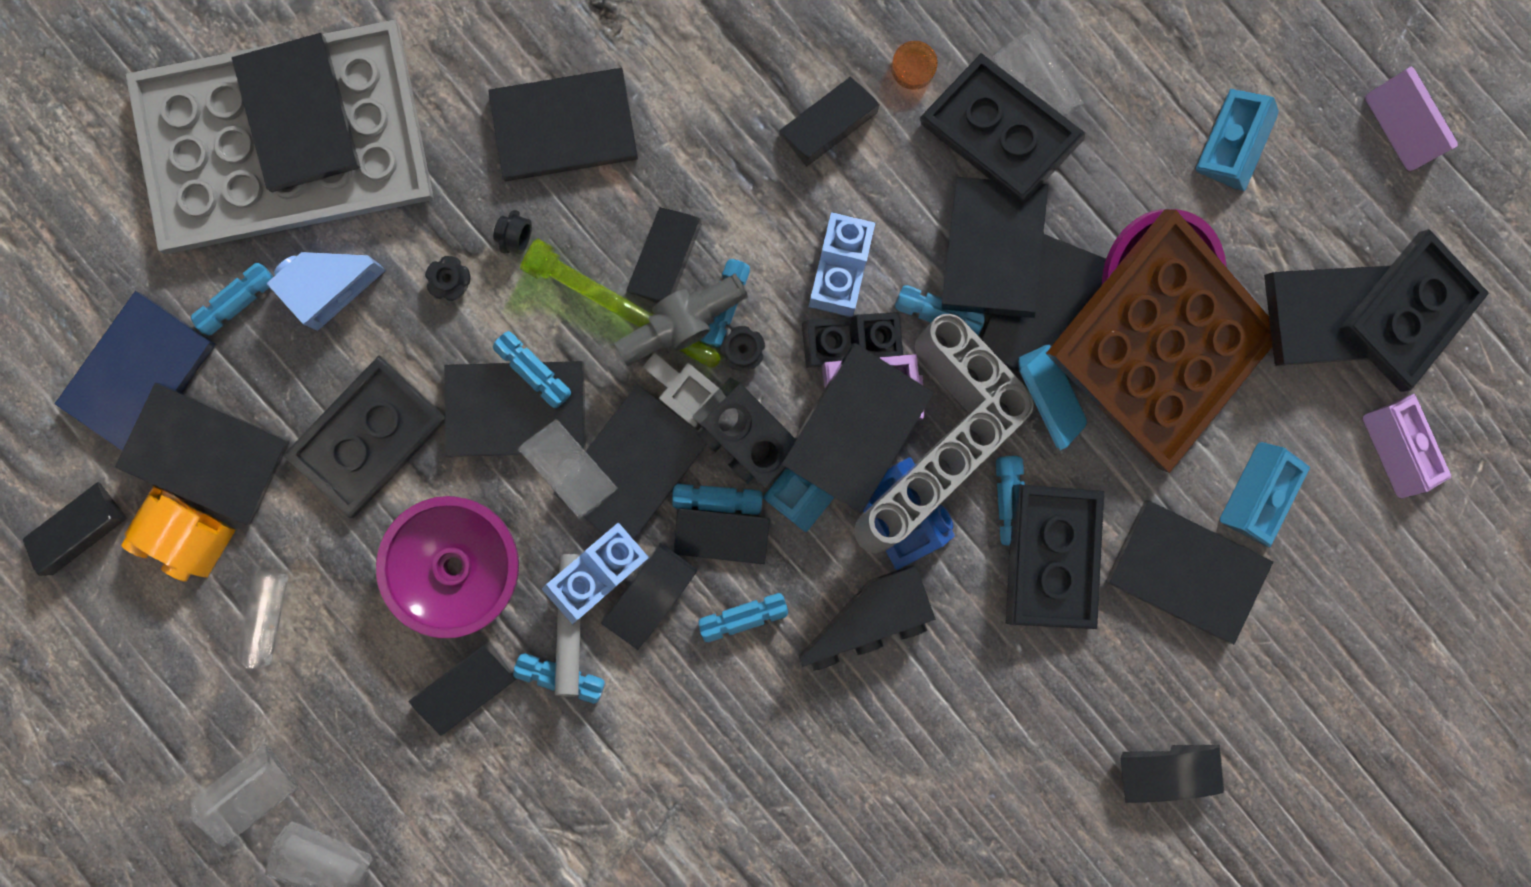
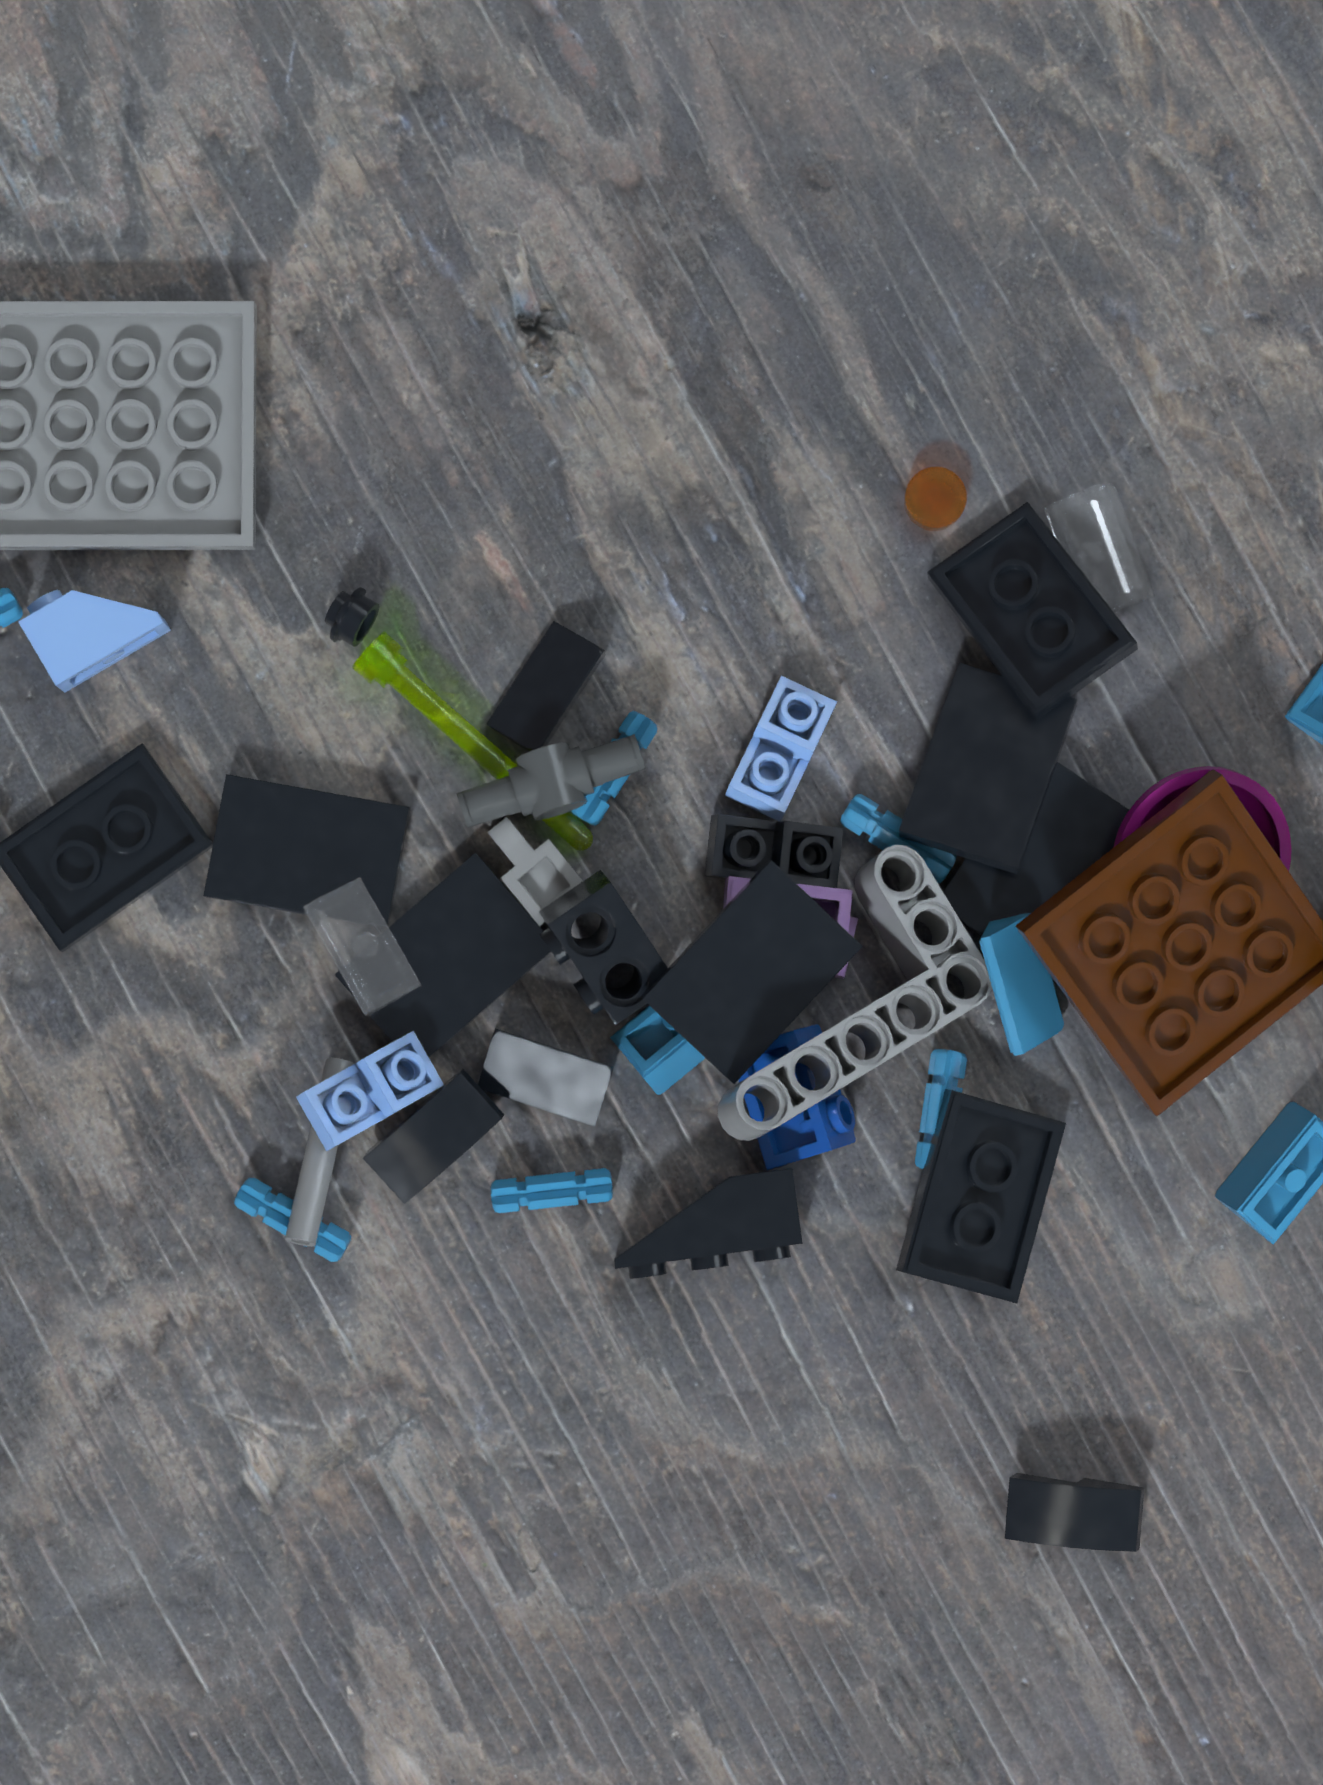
camera: 20 degrees right, 0 degrees up
black tile [231,33,361,193] -> none
magenta dish [376,496,519,638] -> none
black slope [408,642,517,736] -> none
black plate [425,256,471,301] -> none
black tile [488,67,638,182] -> none
dark azure axle [492,331,571,408] -> none
dark azure axle [672,484,763,515] -> none
black plate [720,326,765,371] -> none
black slope [779,76,880,167] -> none
black tile [1106,500,1273,645] -> none

